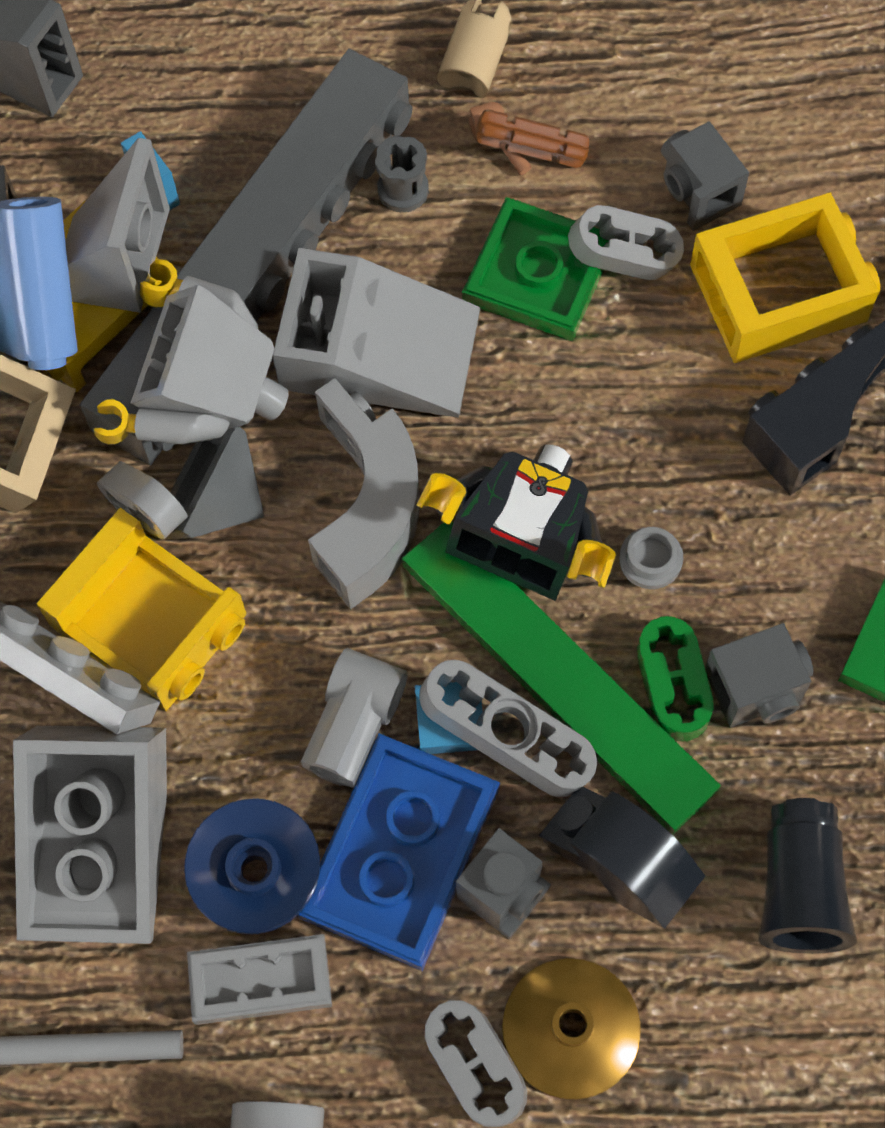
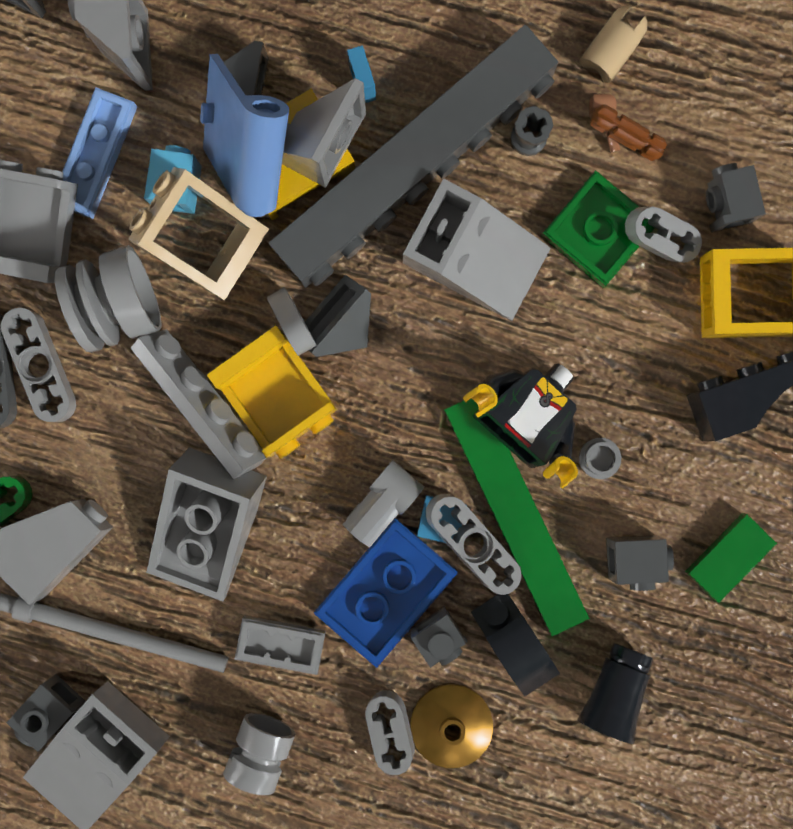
camera: 20 degrees right, 20 degrees up
light grey torso [93,259,288,444] -> none
dark blue dish [184,798,320,934] -> none
light grey arch [308,378,420,610] -> none
green beam [637,616,714,741] -> none

